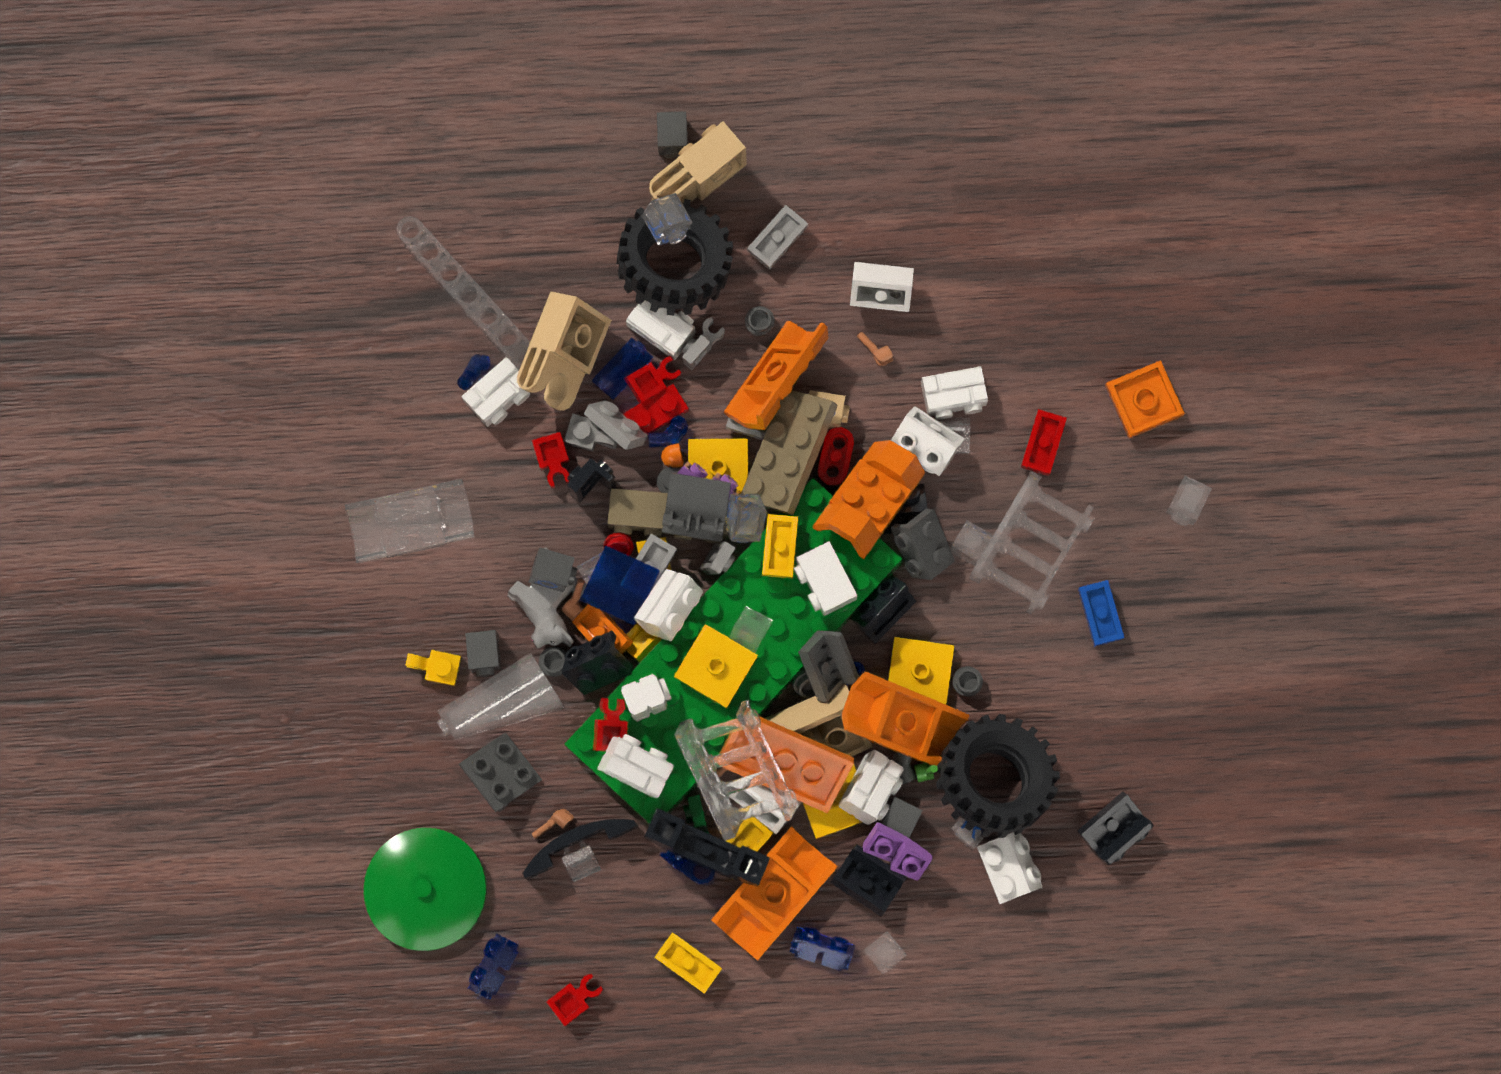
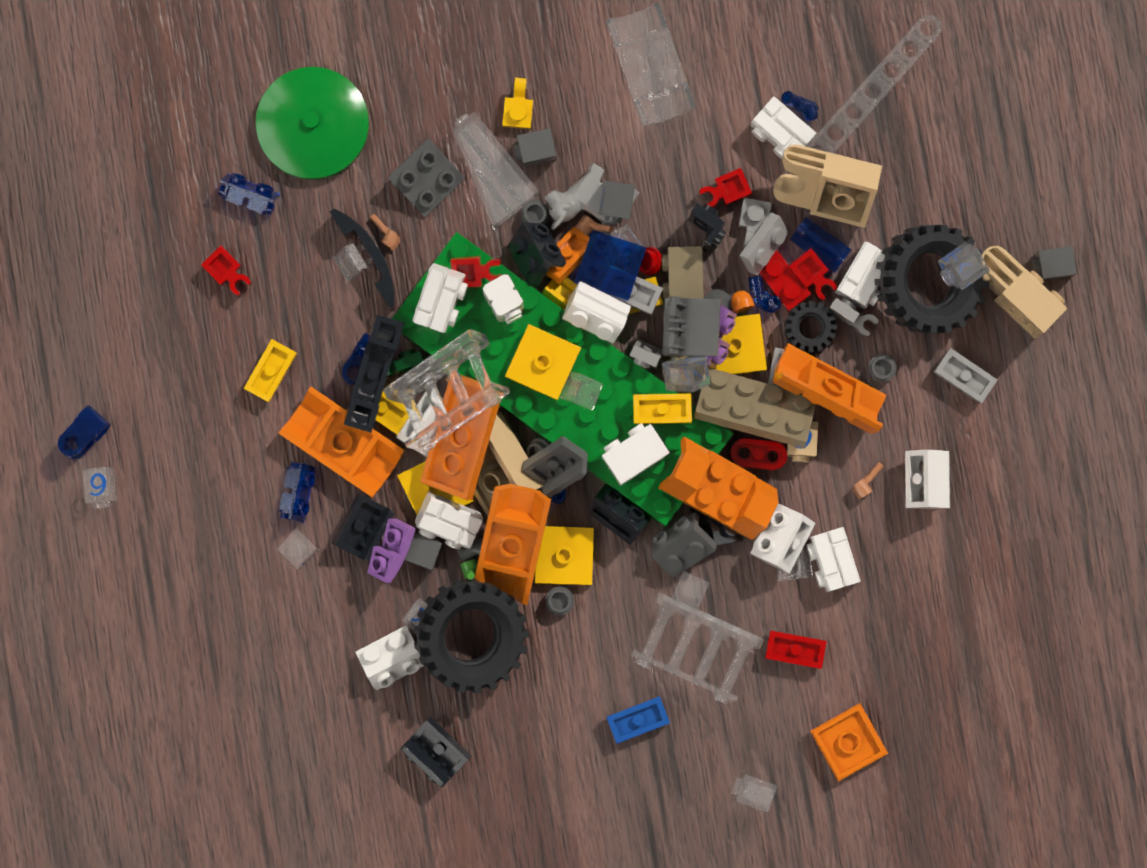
camera: 75 degrees right, 5 degrees up
none -> black tyre [784,301,837,354]

